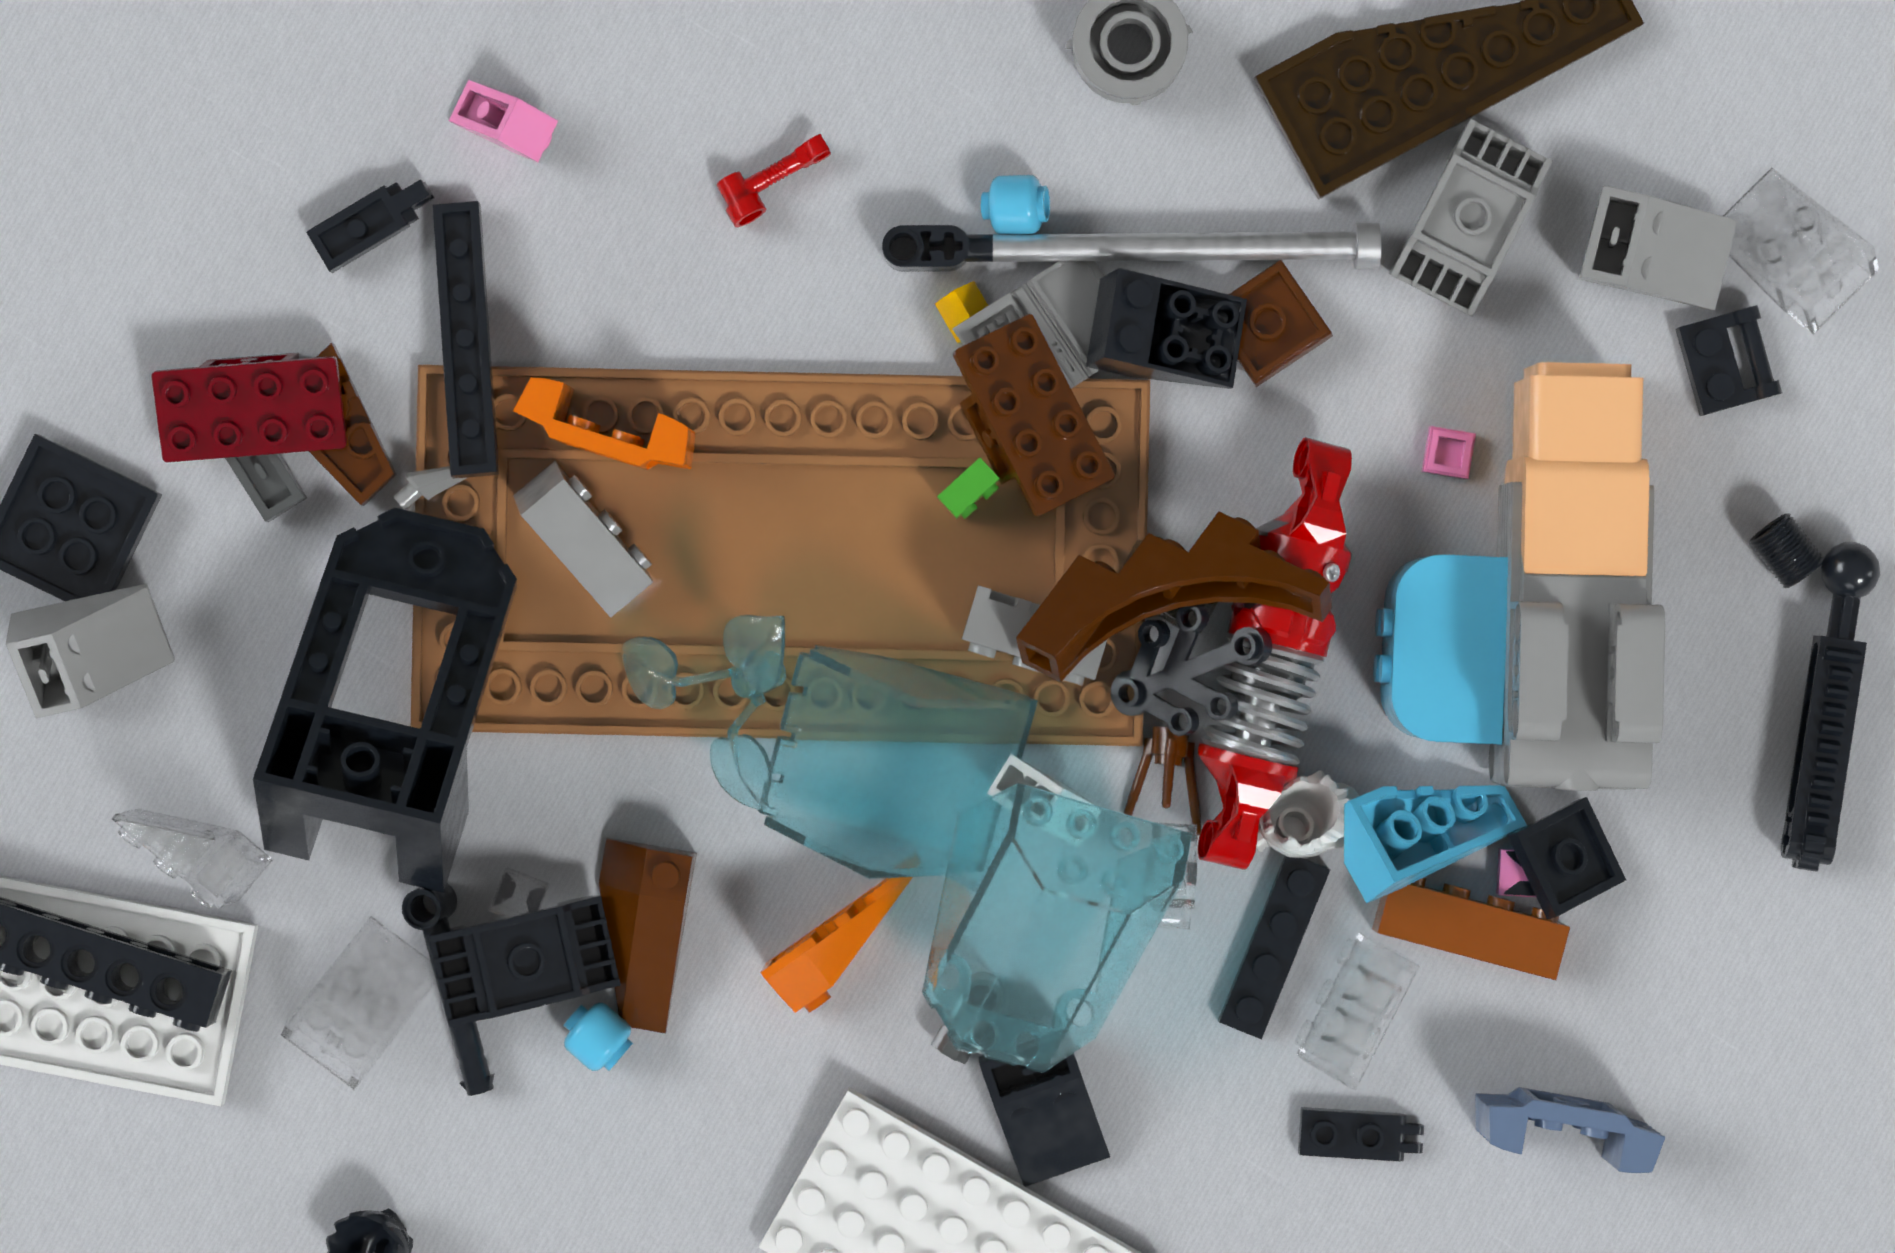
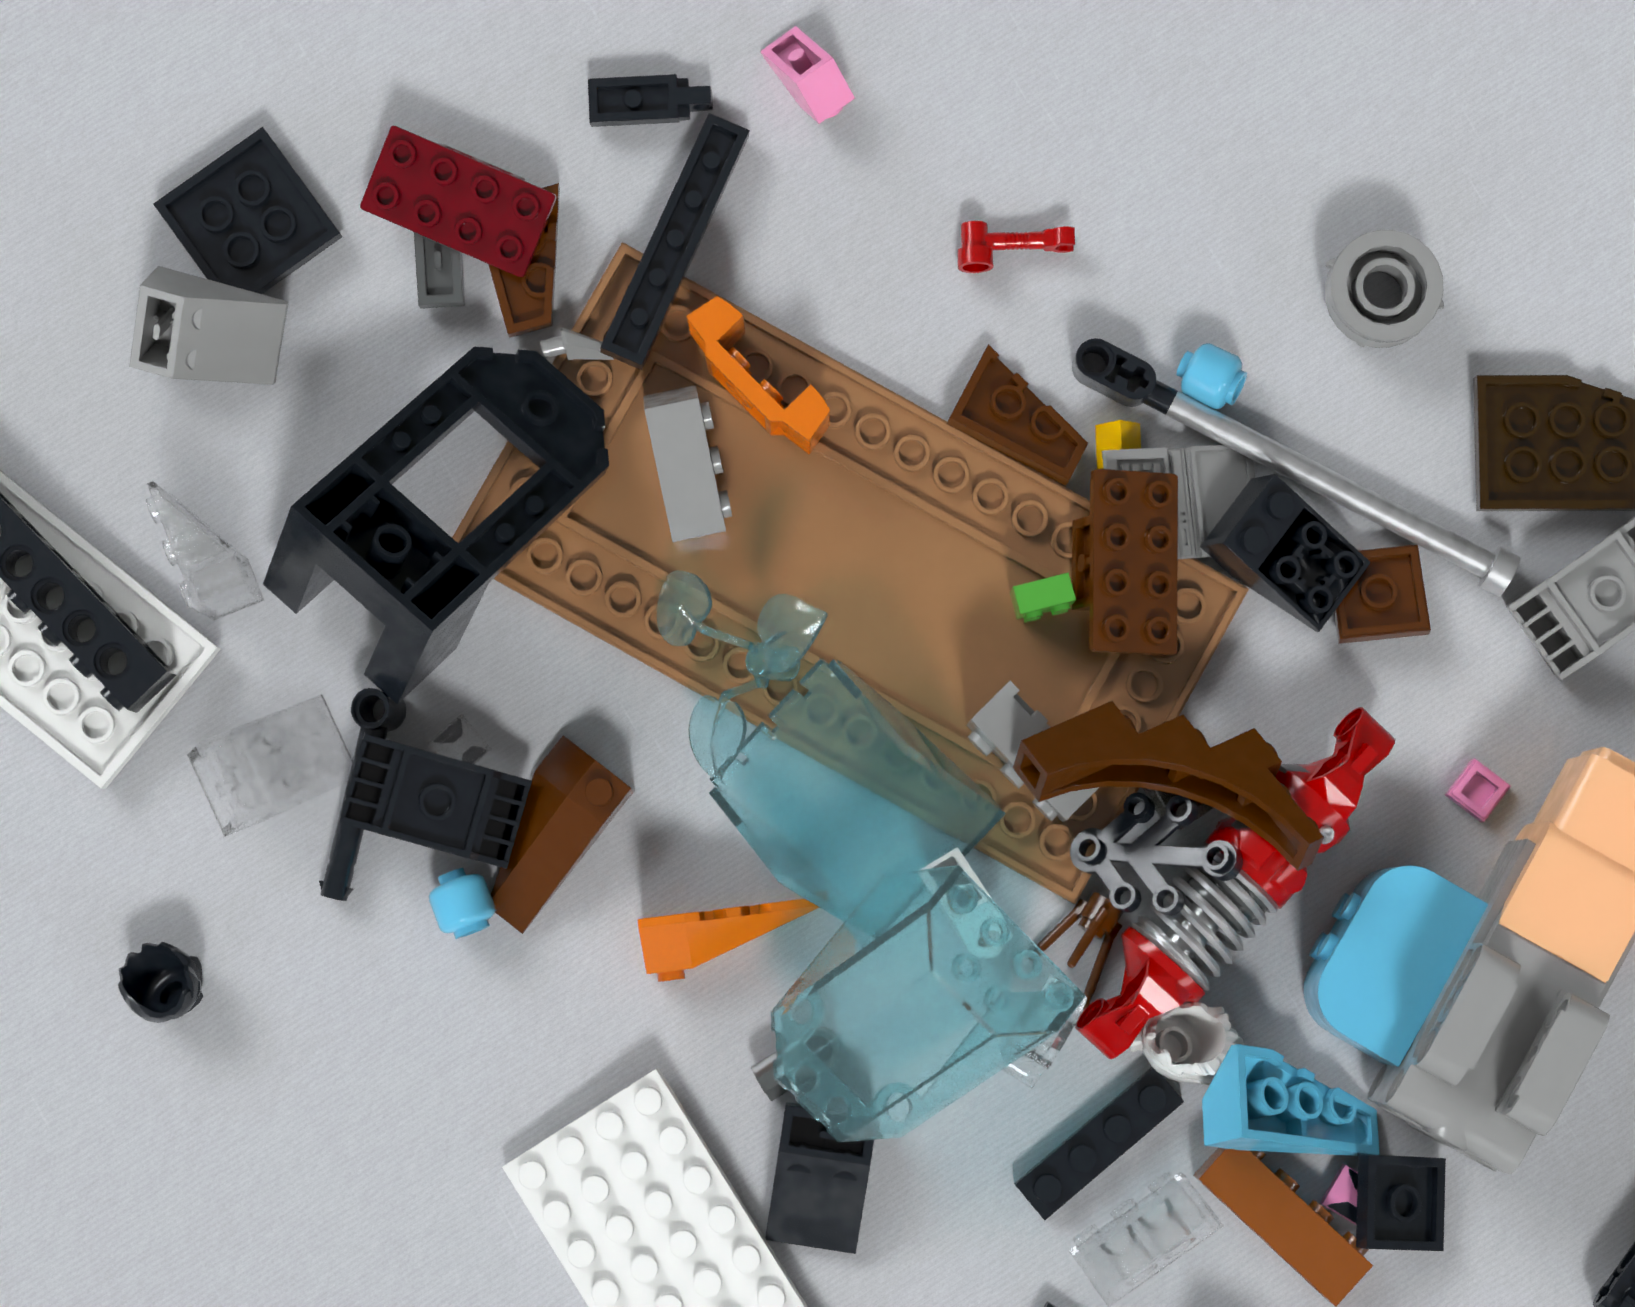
camera: 25 degrees right, 5 degrees down
none -> reddish brown wing [947,344,1088,486]

